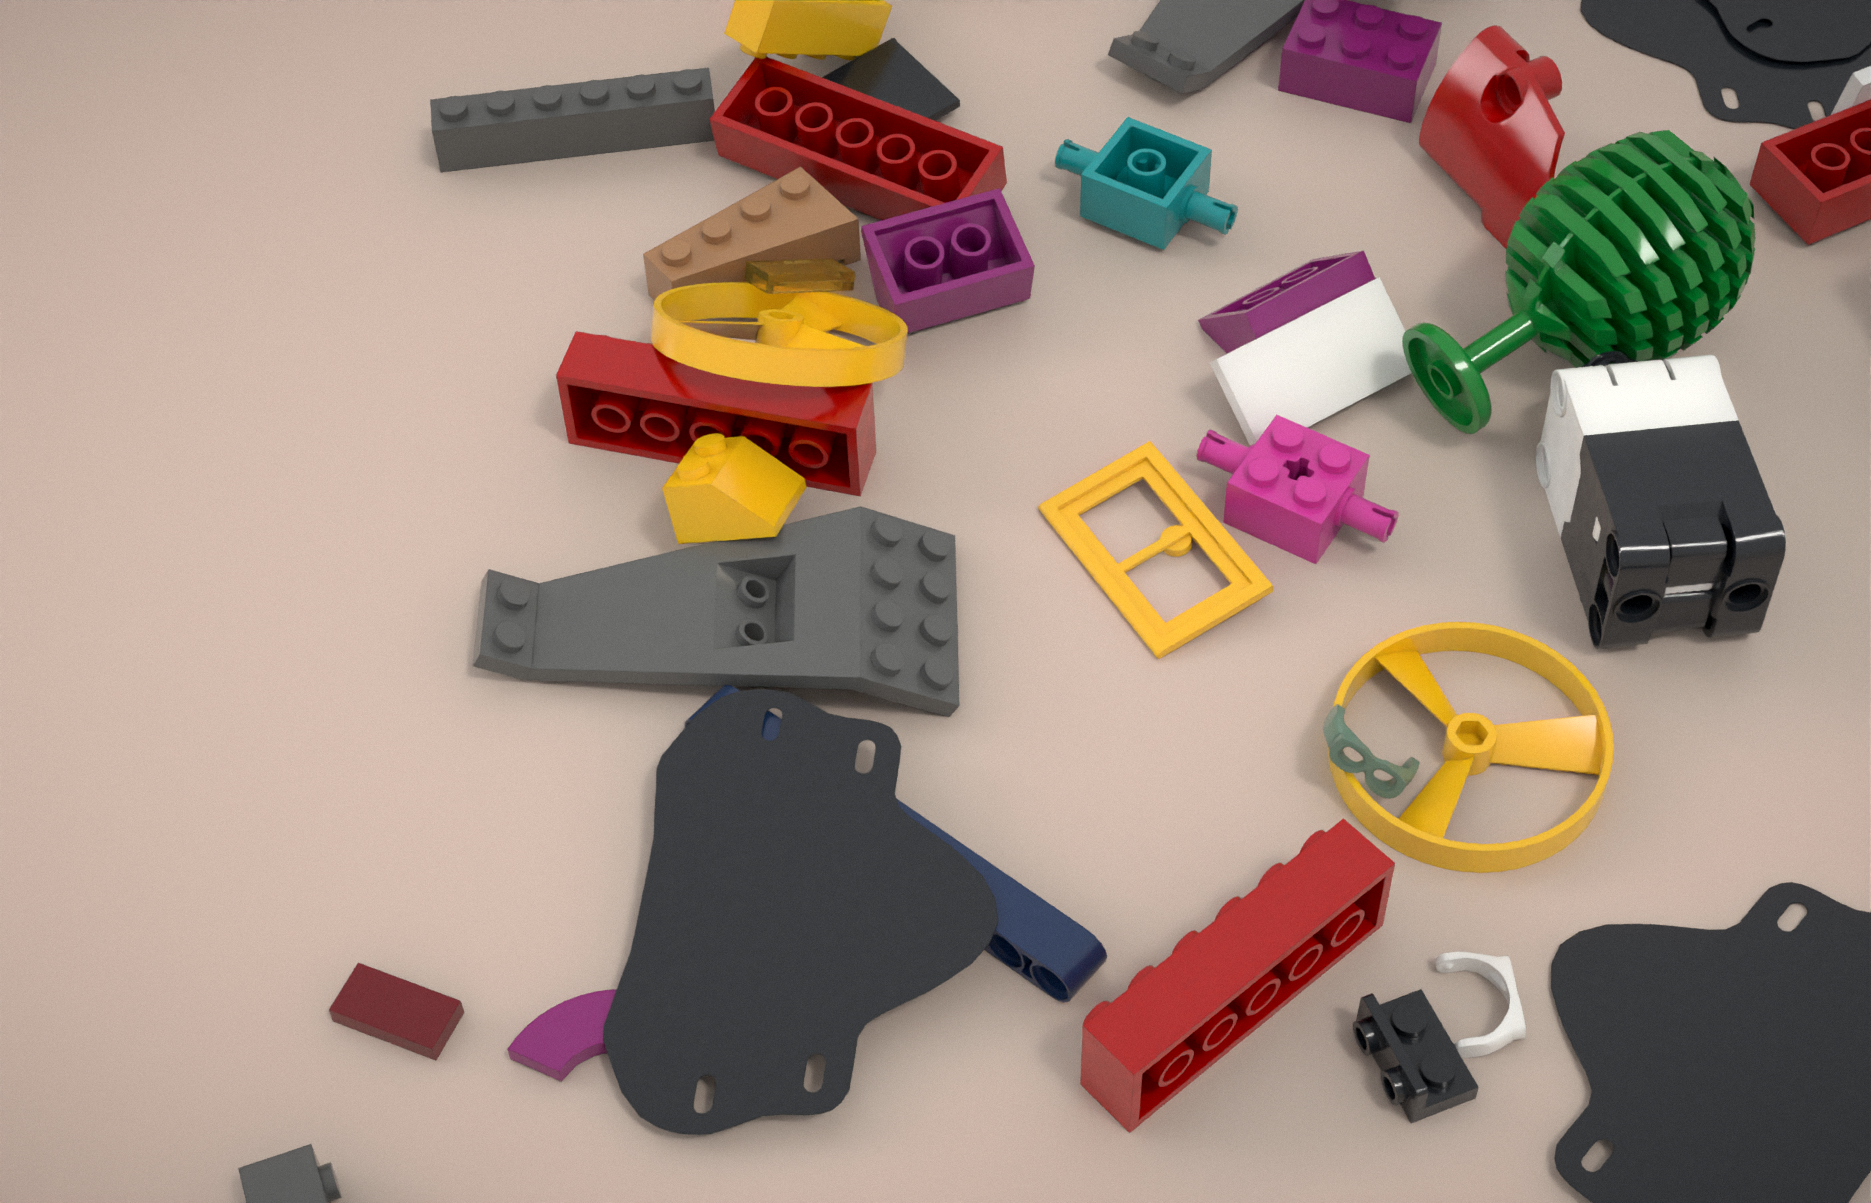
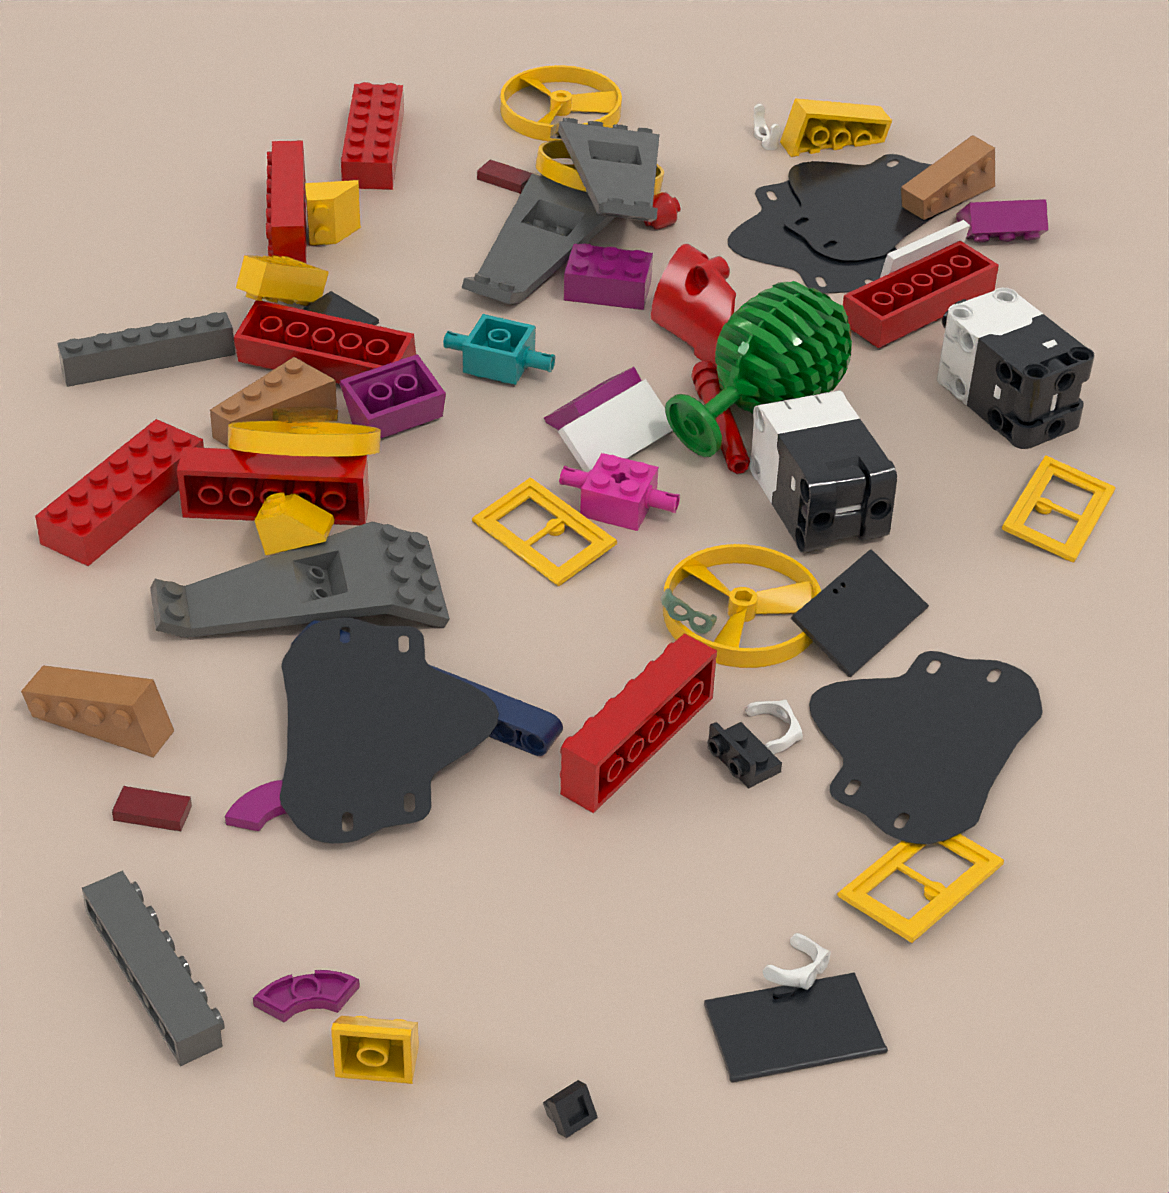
camera: 15 degrees left, 10 degrees down
none -> medium nougat wedge [21,665,174,758]
none -> red brick [35,419,204,566]
none -> red cylinder [691,361,750,474]
none -> black container [790,549,929,677]

